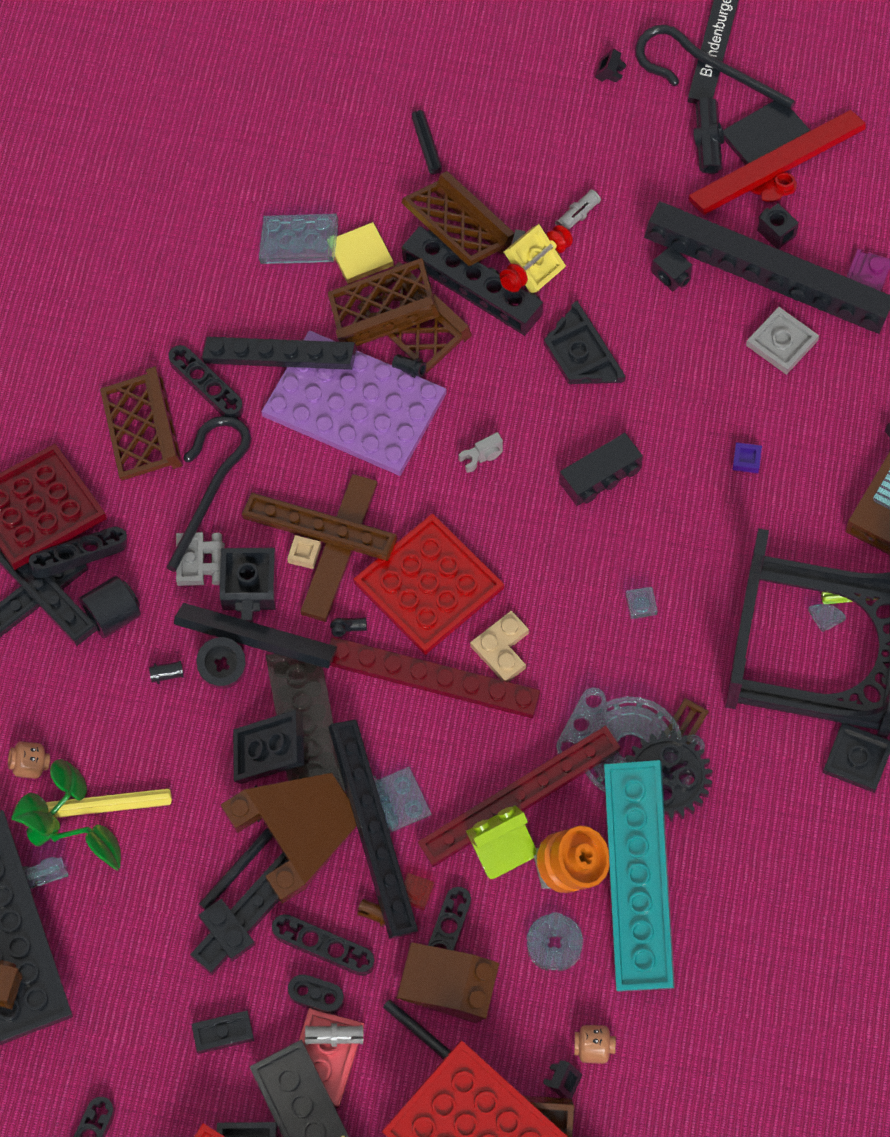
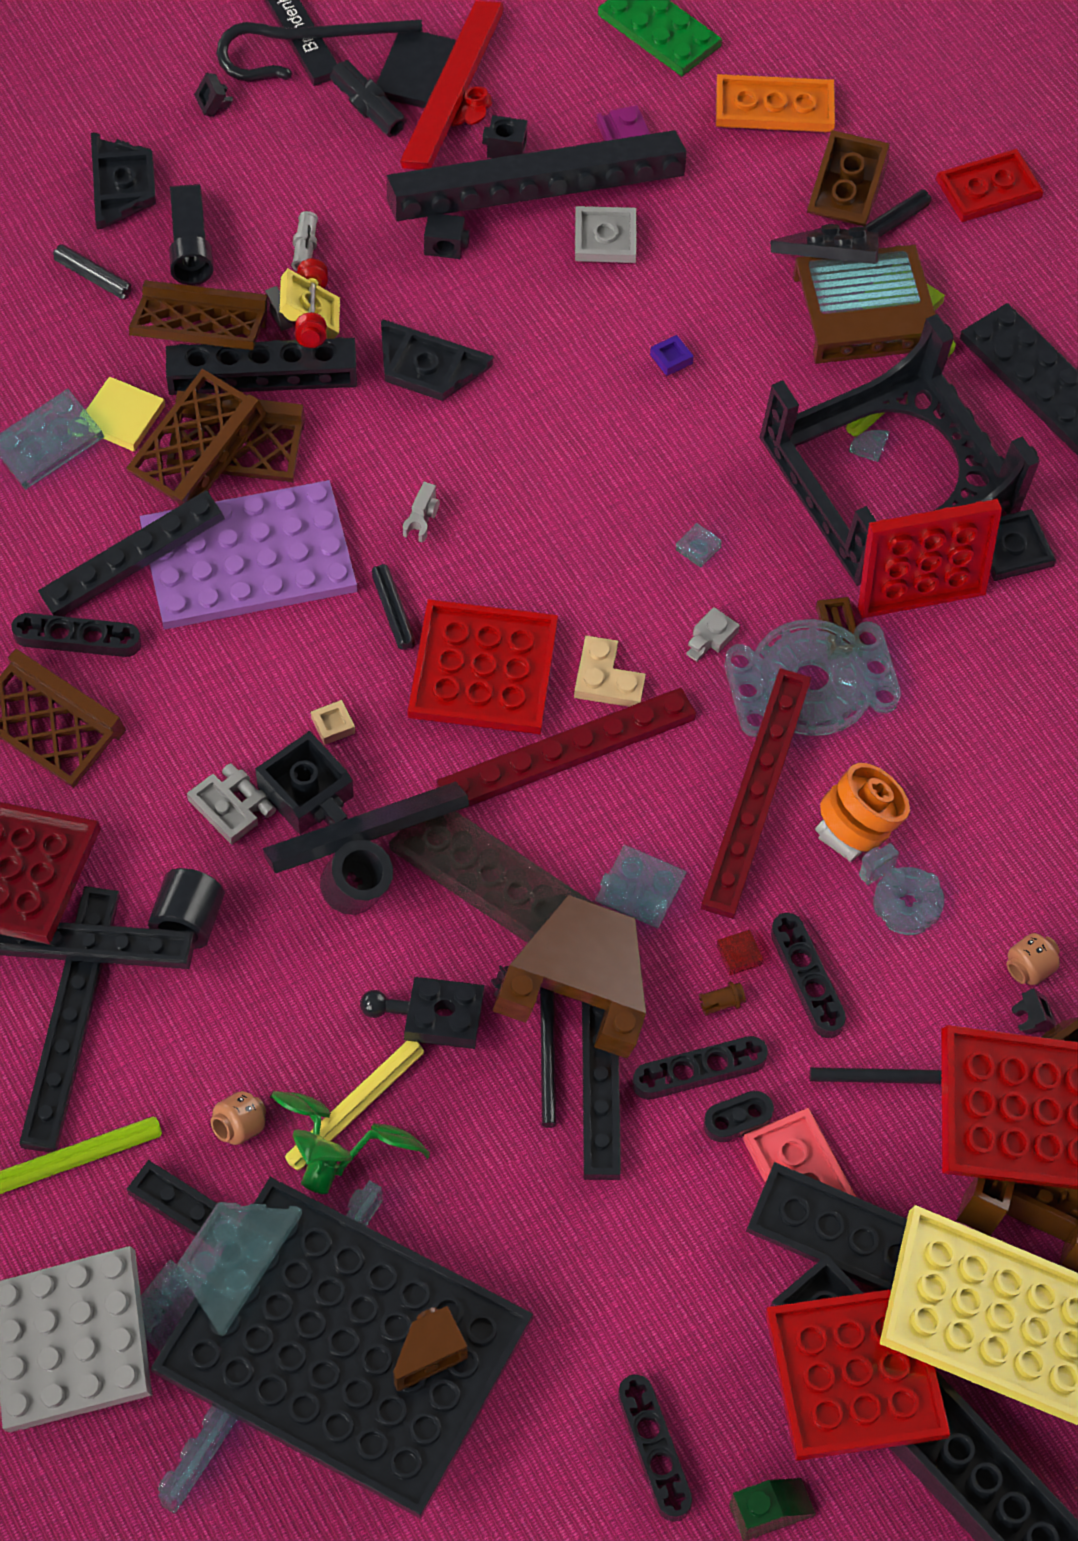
camera: 45 degrees left, 5 degrees down
black beam [29,527,127,578] -> none
black pin [149,661,184,684] -> none
black piece [167,416,252,572] -> none
black plate [191,1010,254,1054] -> none
black plate [198,898,255,962] -> none
black plate [233,710,304,784] -> none
reddish brown tile [241,493,397,561] -> none
reddish brown tile [301,474,378,622] -> none
light grey pin [305,1023,363,1047] -> none
black tile [328,720,418,939] -> none
black arm [330,617,367,637] -> none
black pin [392,354,426,378] -> none
reddish brown slope [396,942,499,1023] -> none
lime bracket [466,806,536,879] -> none
black brick [559,433,643,506] -> none
teal plate [604,760,675,992] -> none
black gear [626,731,713,822] -> none
none -> black wing [91,133,156,230]
none -> black beam [169,184,214,285]
none -> black plate [360,977,485,1049]
none -> black axle [372,564,415,650]
none -> light grey plate [686,607,740,662]
none -> red plate [858,499,1002,619]
none -> clear light blue plate [859,843,899,886]

